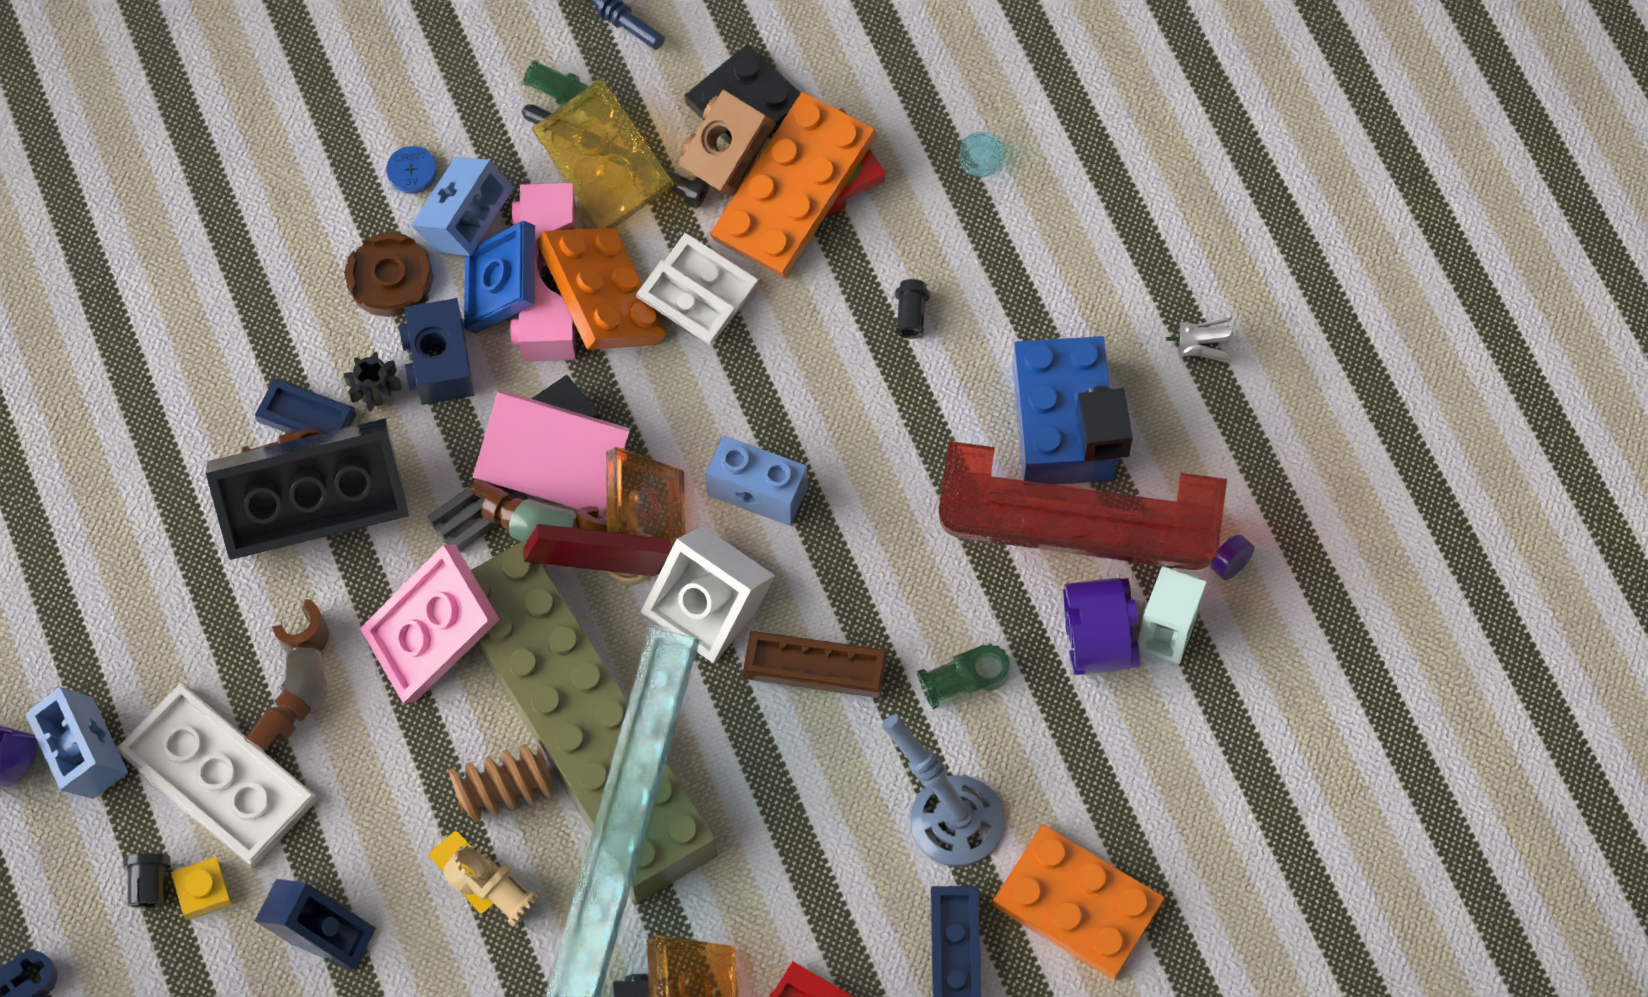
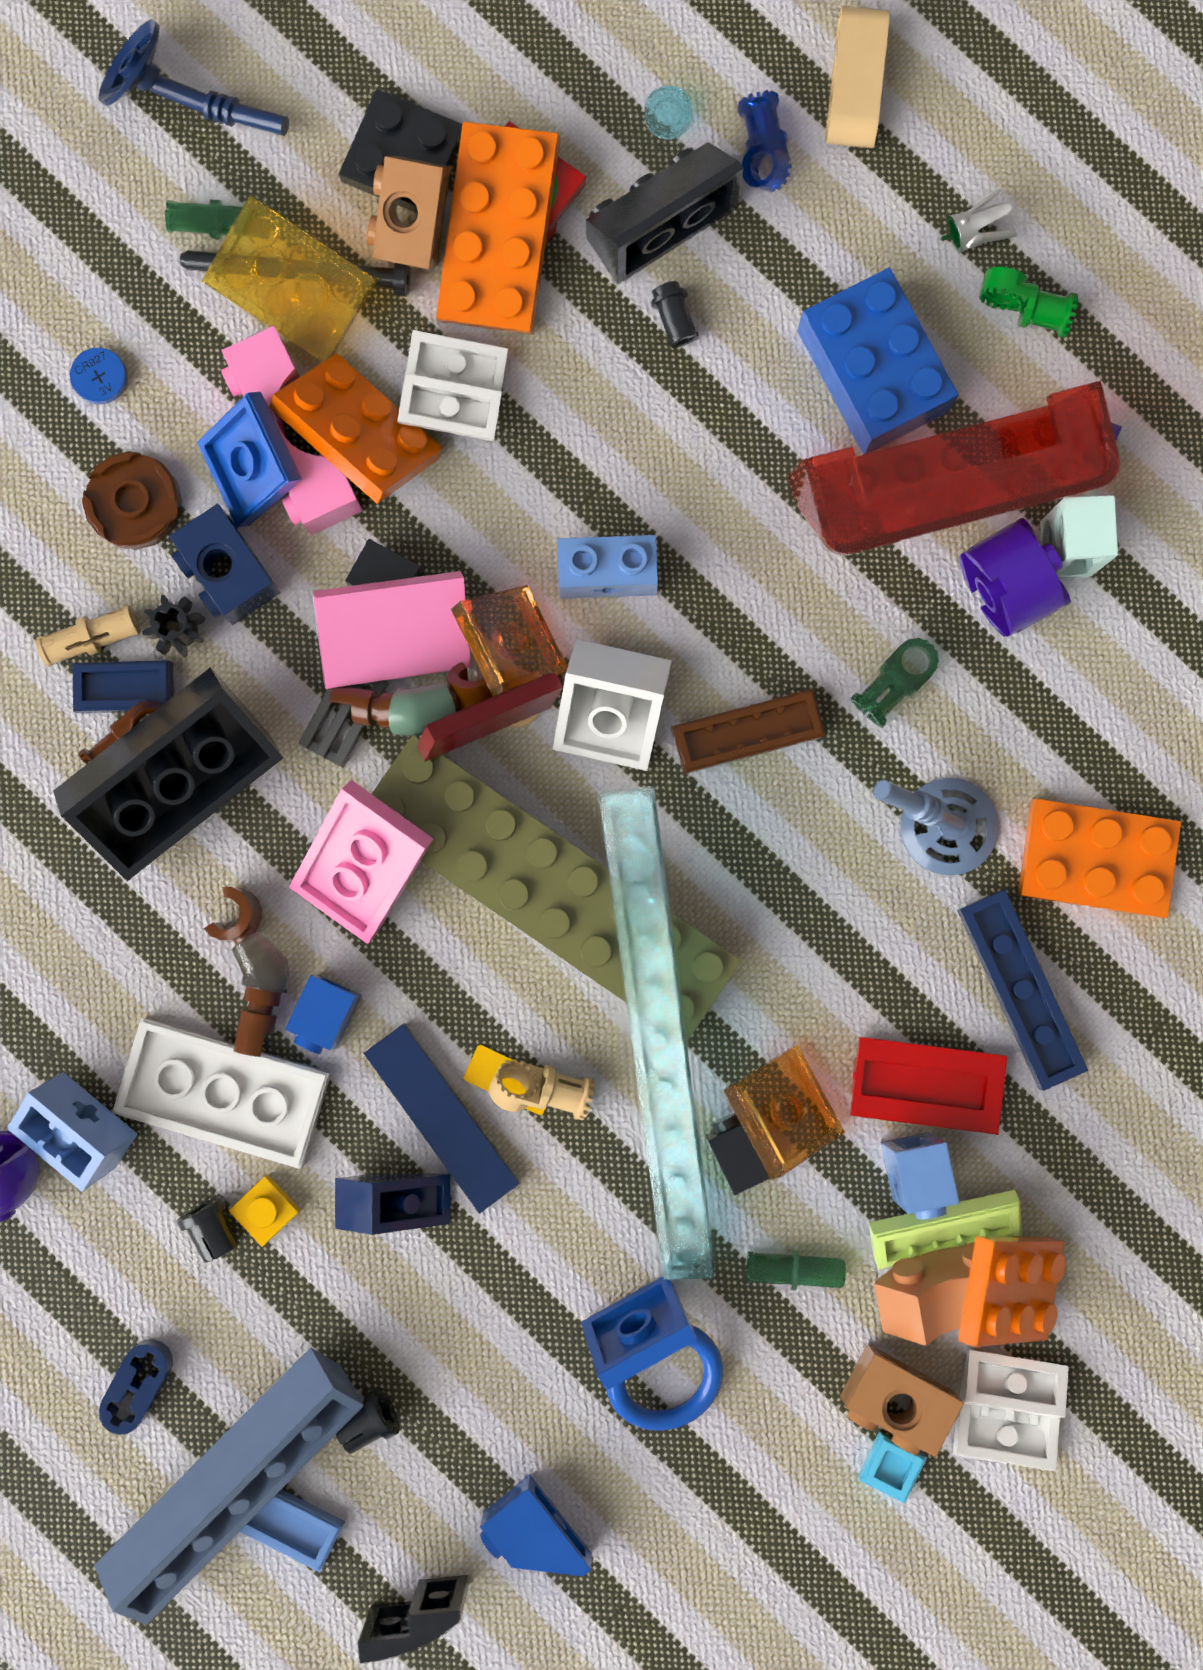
camera: 20 degrees left, 20 degrees up
medium blue brick [411,157,514,256] -> none
medium nougat piece [448,741,553,823] -> none
black brick [1076,386,1133,462] -> none
none -> tan pin [36,605,140,667]
none -> blue brick [285,974,362,1054]
none -> dark blue tile [363,1023,520,1214]
none -> black slope [586,142,743,285]
none -> clear blue connector [737,90,792,192]
none -> tan beam [825,5,890,149]
none -> green connector [979,267,1079,338]

